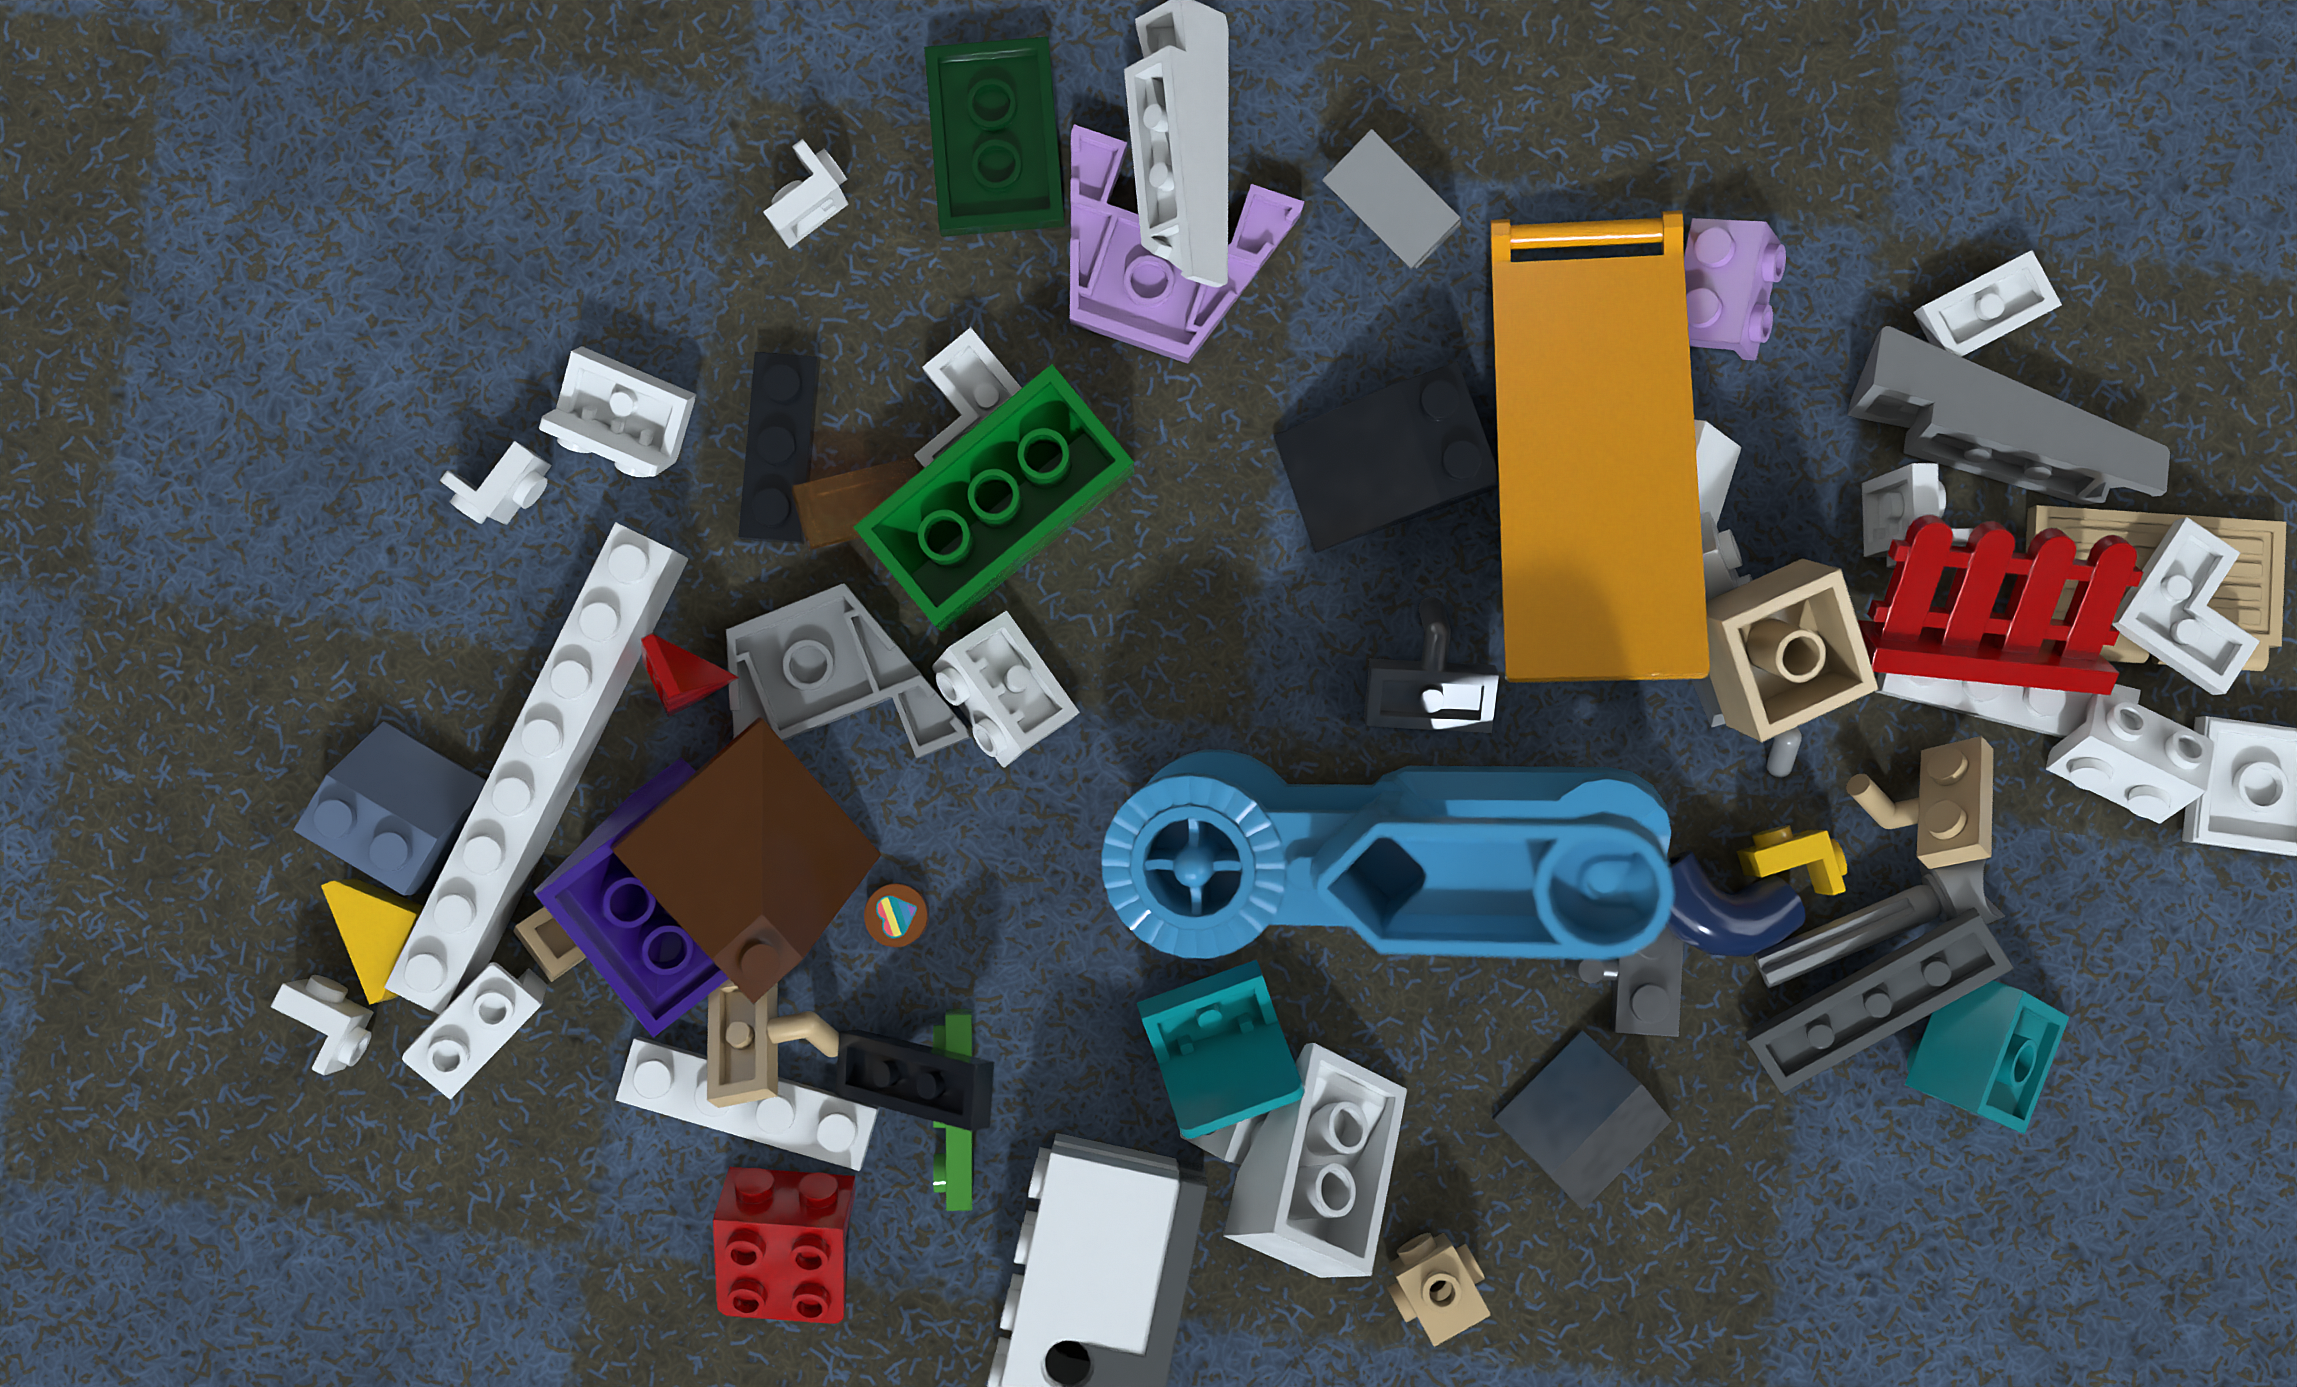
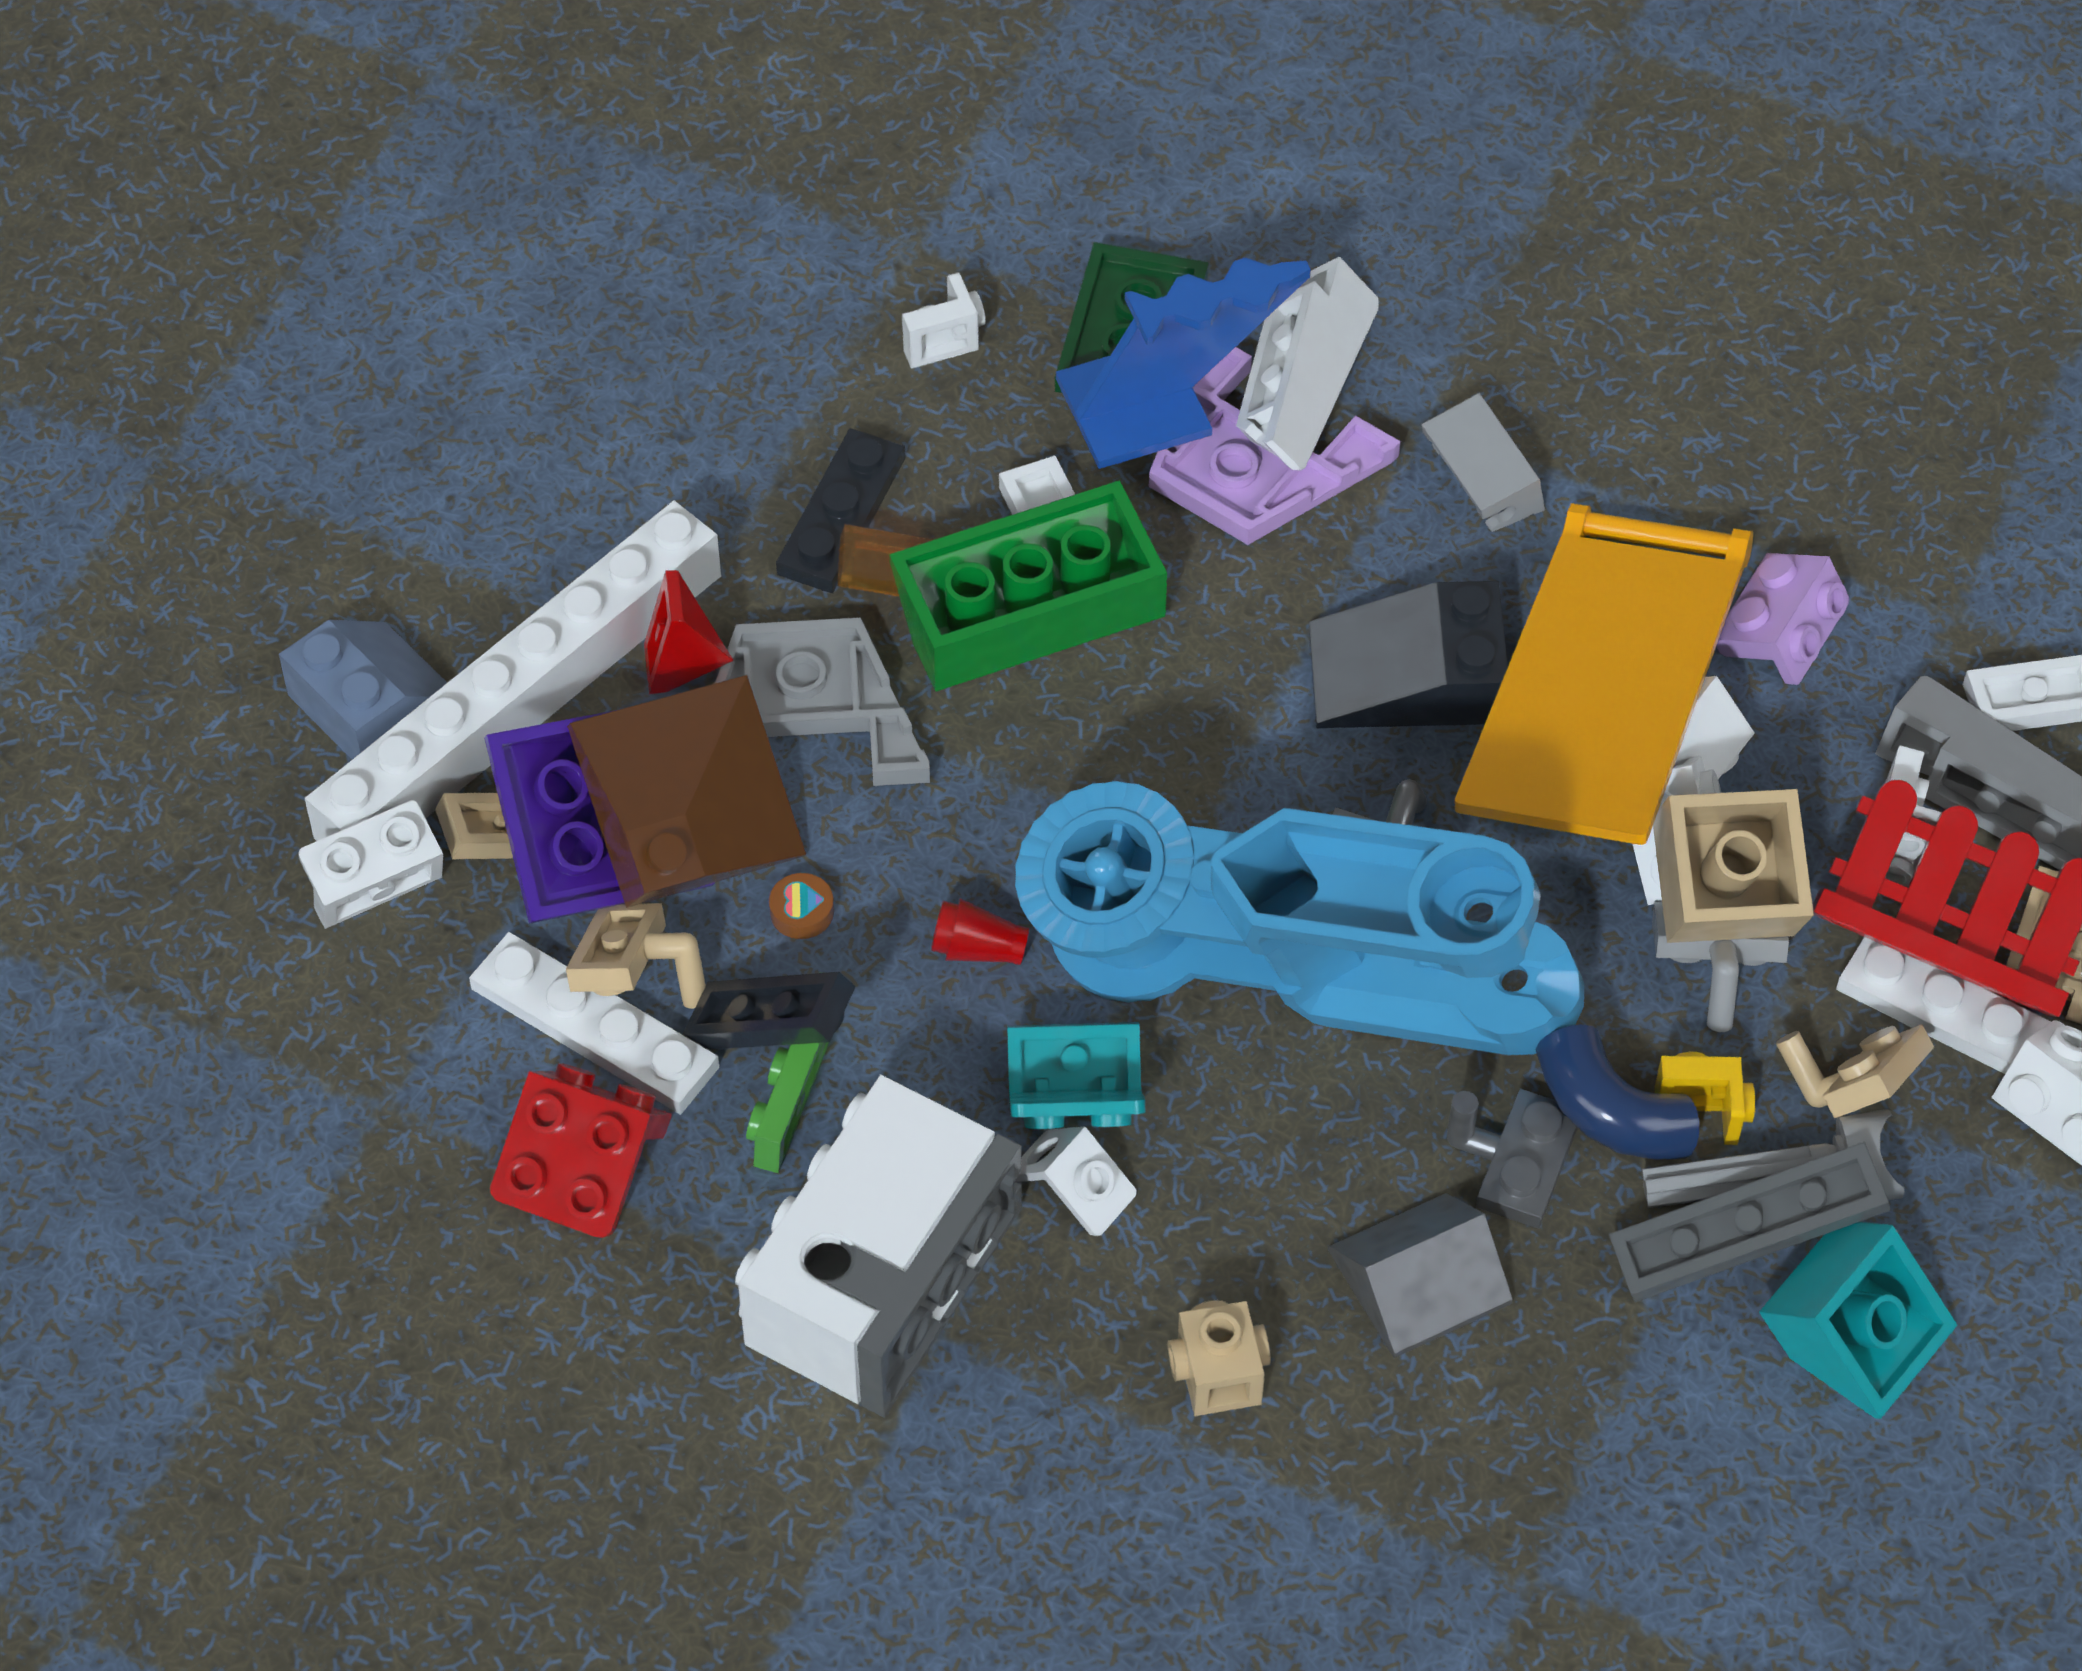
camera: 20 degrees right, 30 degrees down
white bracket [271,975,373,1076] -> none
yellow slope [321,878,424,1004] -> none
white bracket [440,441,552,525] -> none
white bracket [539,346,697,477] -> none
white bracket [932,610,1080,767] -> none
white slope [1223,1043,1407,1278] -> none
none -> red cone [931,898,1029,965]
none -> blue piece [1056,257,1311,469]

